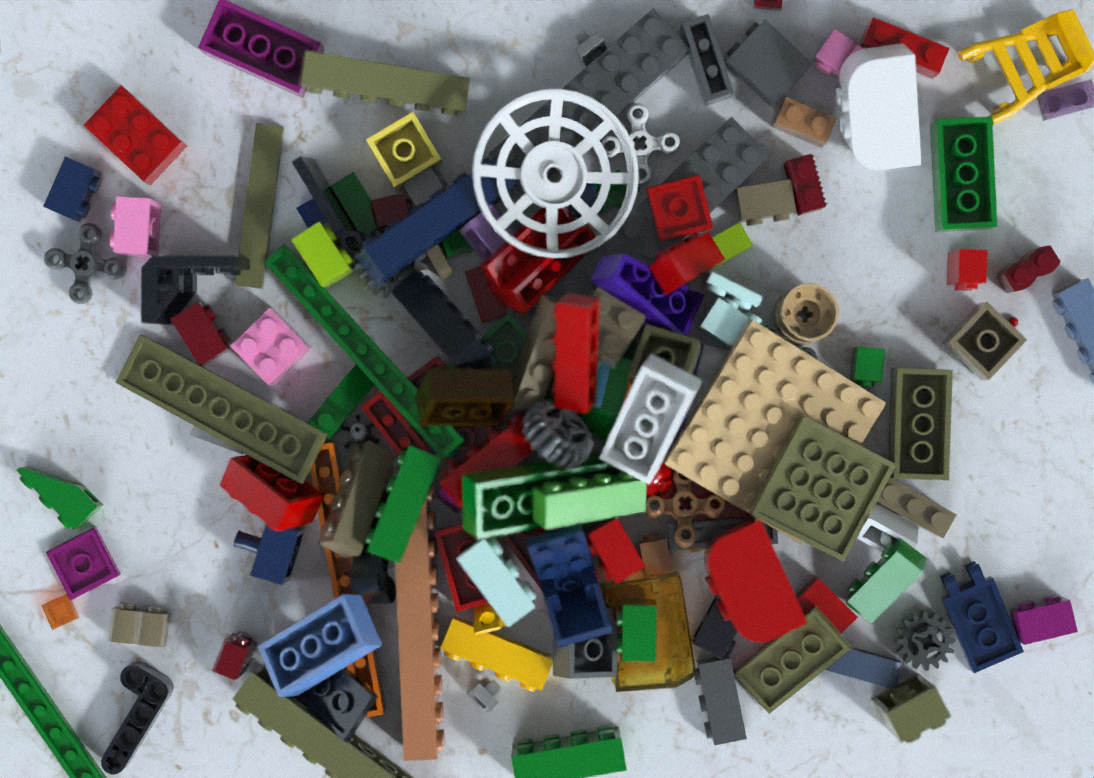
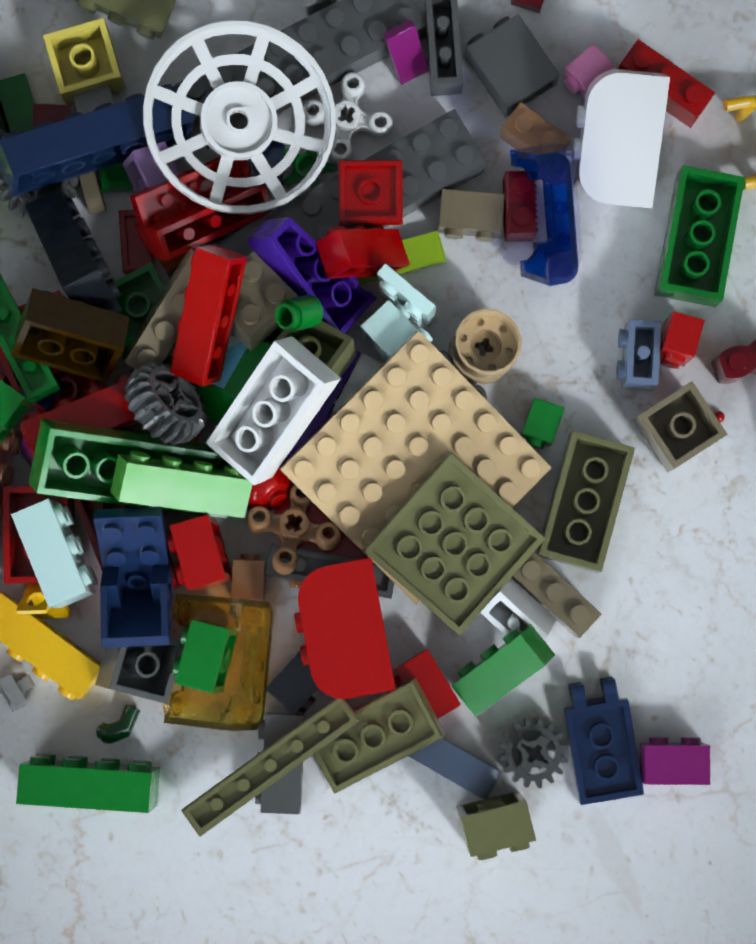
camera: 15 degrees right, 5 degrees down
none -> dark green arm [96,704,140,744]
none -> olive tile [181,698,360,837]
none -> green brick [275,294,323,332]
none -> magenta tile [383,19,429,85]
none -> clear blue windscreen [510,144,582,286]
none -> sand blue brick [616,319,662,390]

